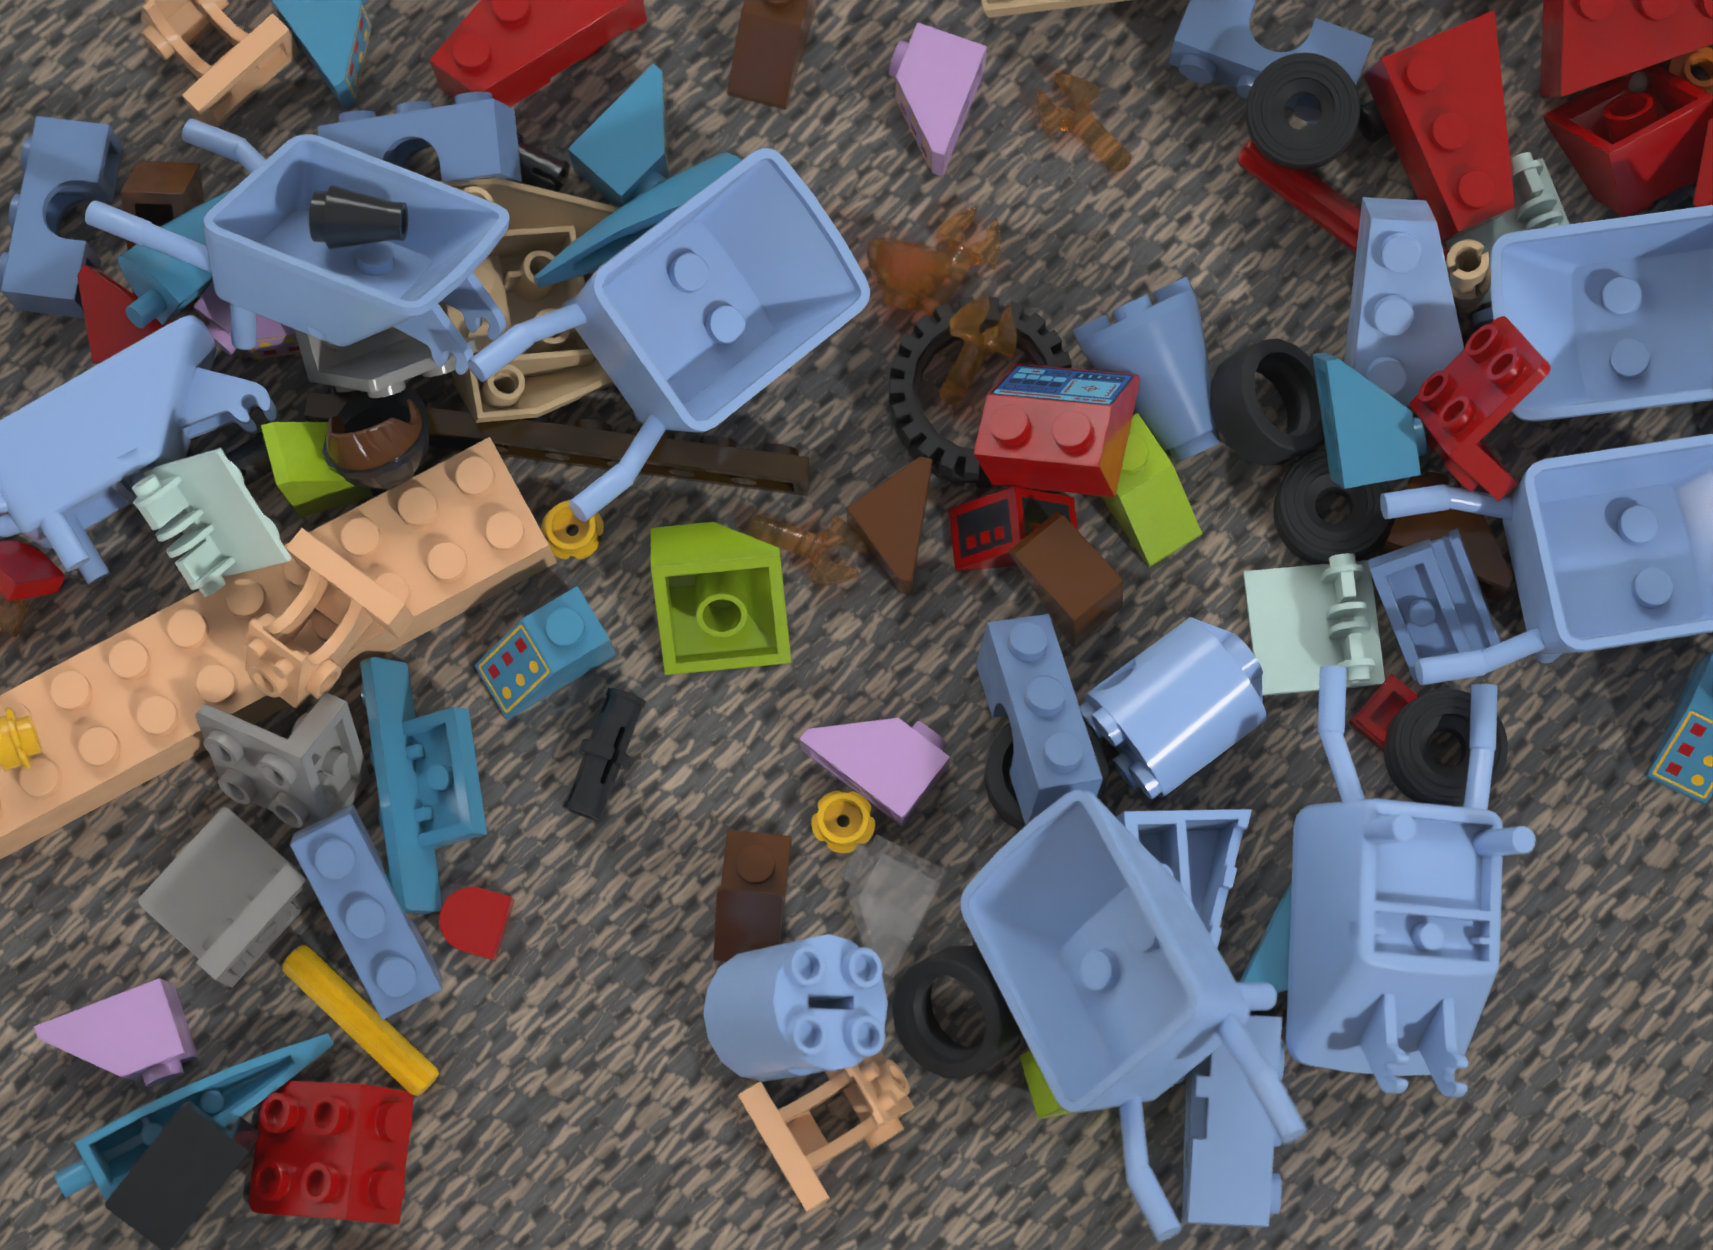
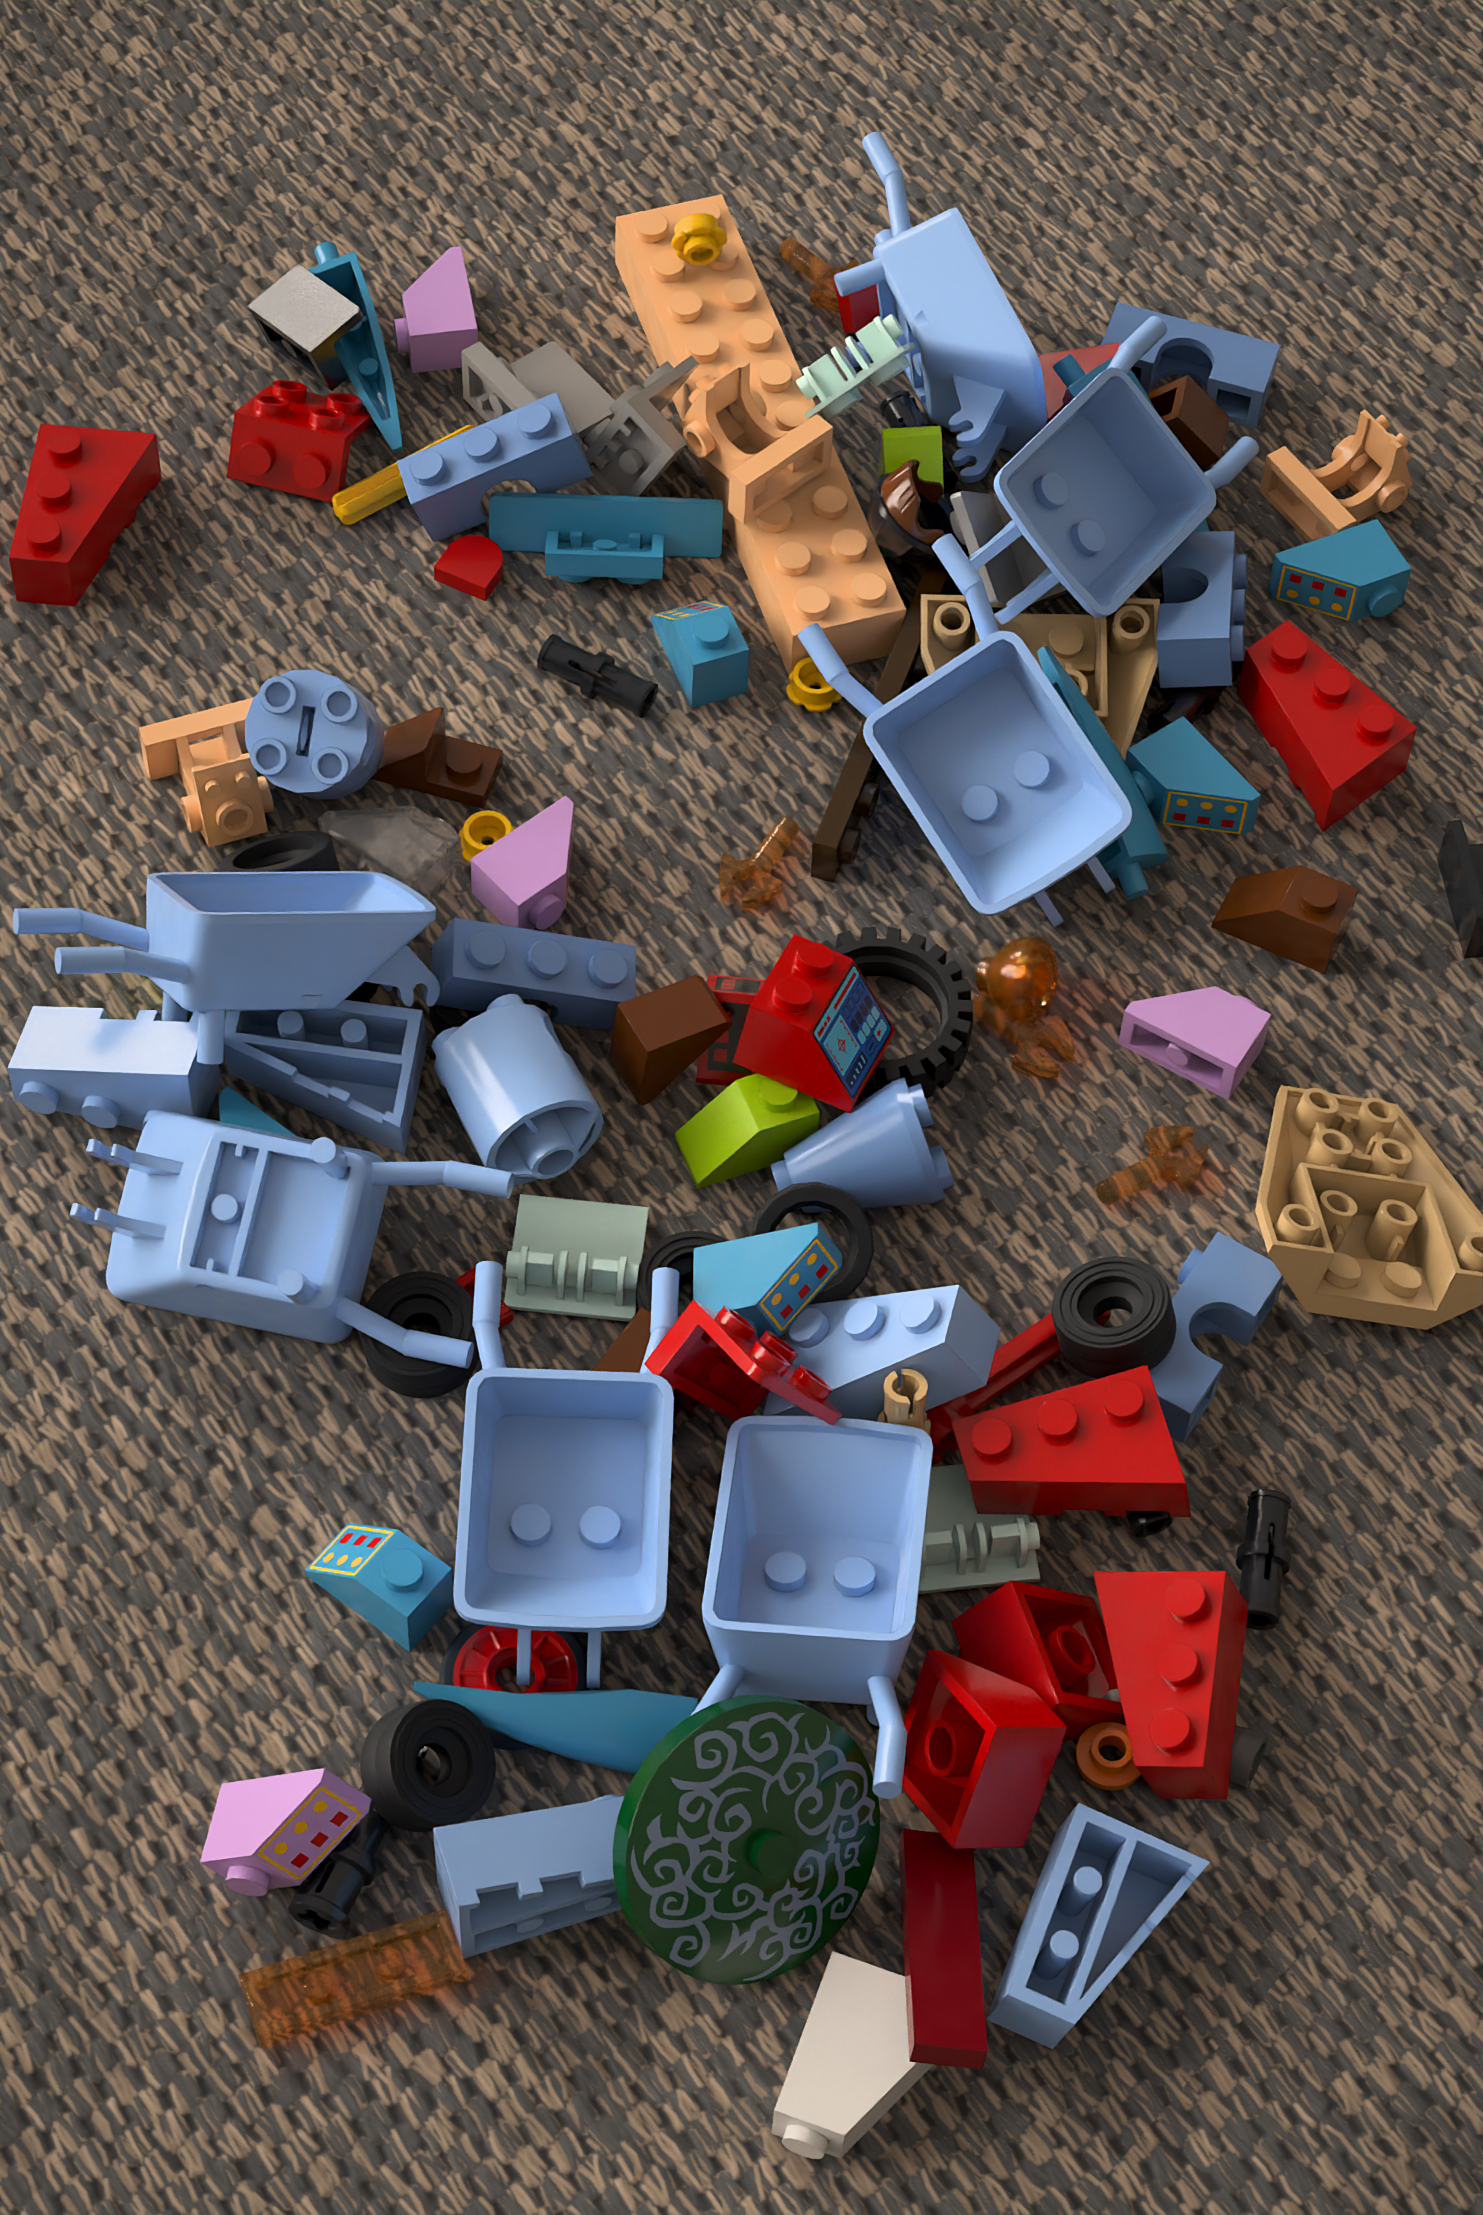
camera: 95 degrees right, 20 degrees down
black cone [309,185,408,249] -> none
lime slope [651,522,791,675] -> none
reddish brown slope [846,457,932,595] -> none
clear orange bar [939,295,1017,405] -> none
medium blue plate [1368,528,1501,681] -> none

